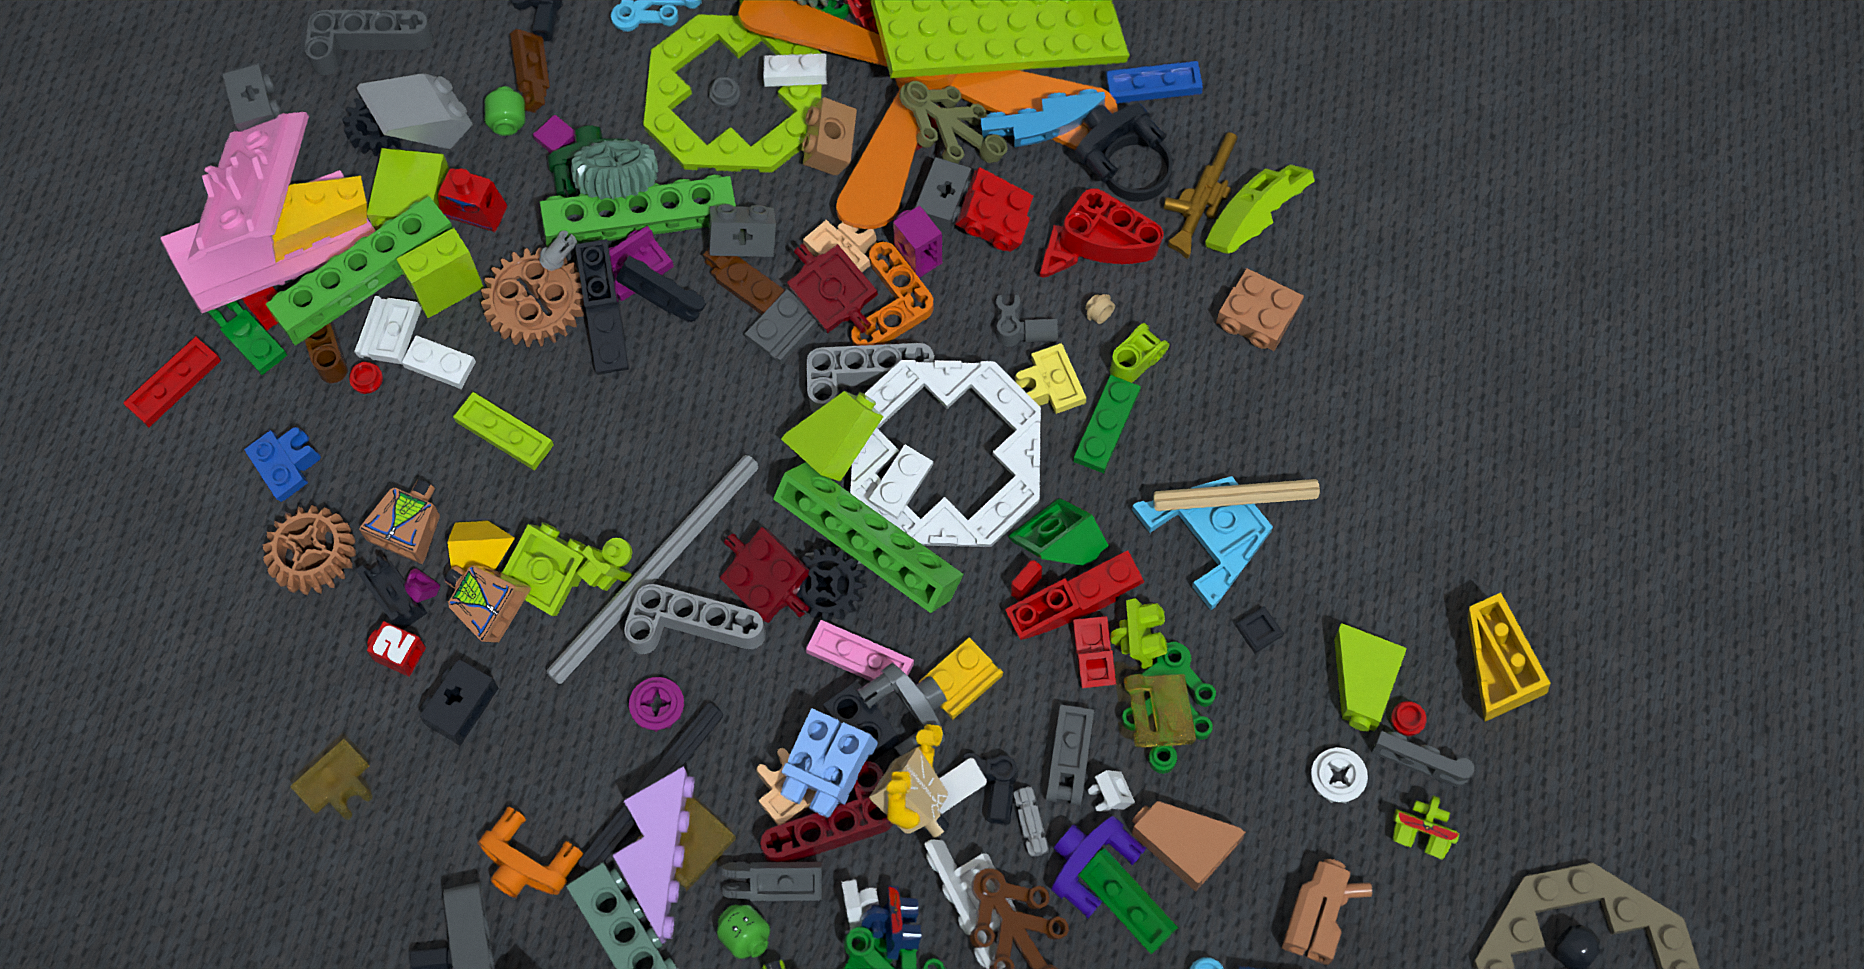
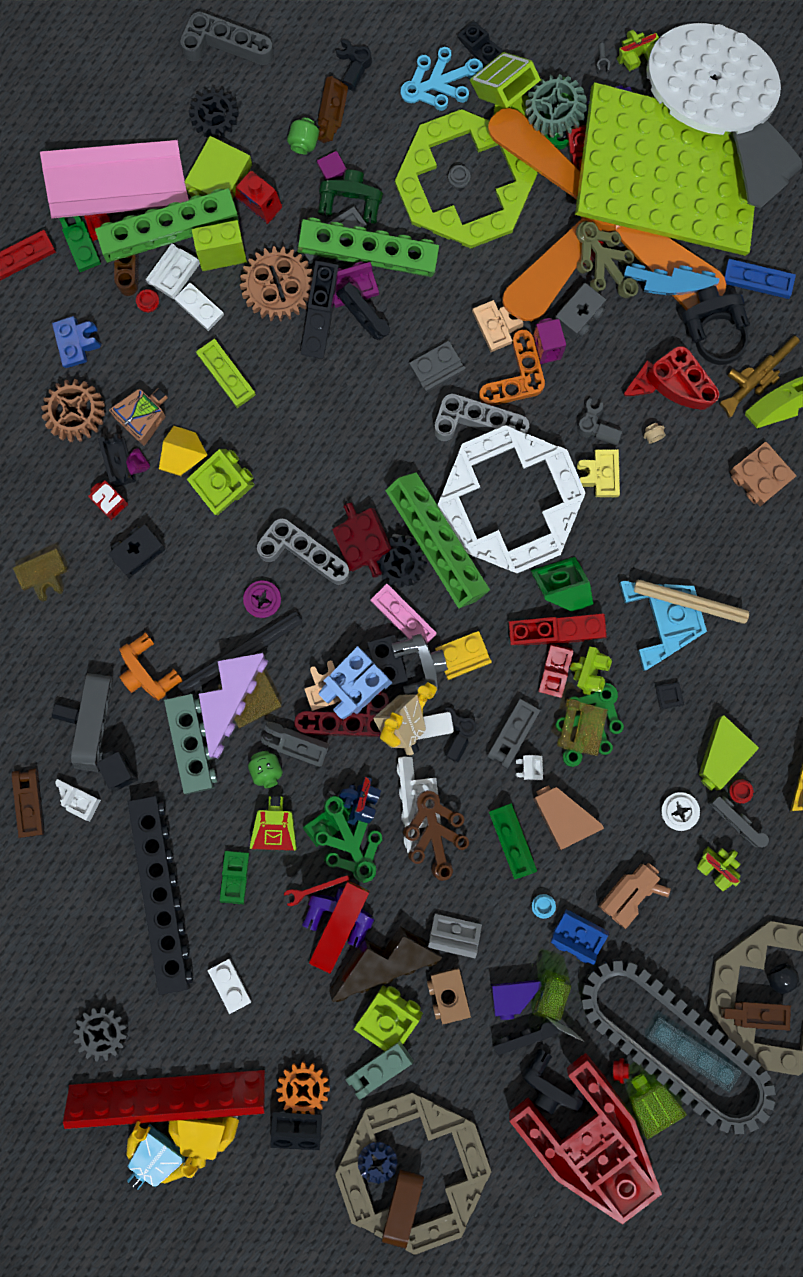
camera: 15 degrees right, 15 degrees up
bright pink hinge [187,112,309,264] -> none
dark grey brick [223,64,282,132] -> none
yellow wedge [270,176,367,263] -> none
light grey slope [357,73,473,149] -> none
nougat torso [445,565,531,642] -> none
light grey pin [539,231,577,271] -> none
light grey axle [547,455,758,684] -> none
sand green gear [571,139,658,200] -> none
lime hips [576,538,632,591] -> none
reddish brown hinge [703,249,785,315] -> none
dark grey brick [708,204,776,257] -> none
white plate [764,54,827,86] -> none
lime slope [781,391,884,481] -> none
dark red plate [787,244,878,334] -> none
medium nougat brick [802,97,857,175] -> none
white tile [842,879,879,930] -> none
white plate [869,445,933,520] -> none
red plate [956,167,1034,252] -> none
red tile [1011,560,1042,602] -> none
light grey axle [1014,787,1049,856] -> none
dark purple connector [1051,816,1147,918] -> none
green plate [1073,375,1141,474] -> none
lime piece [1110,323,1170,383] -> none

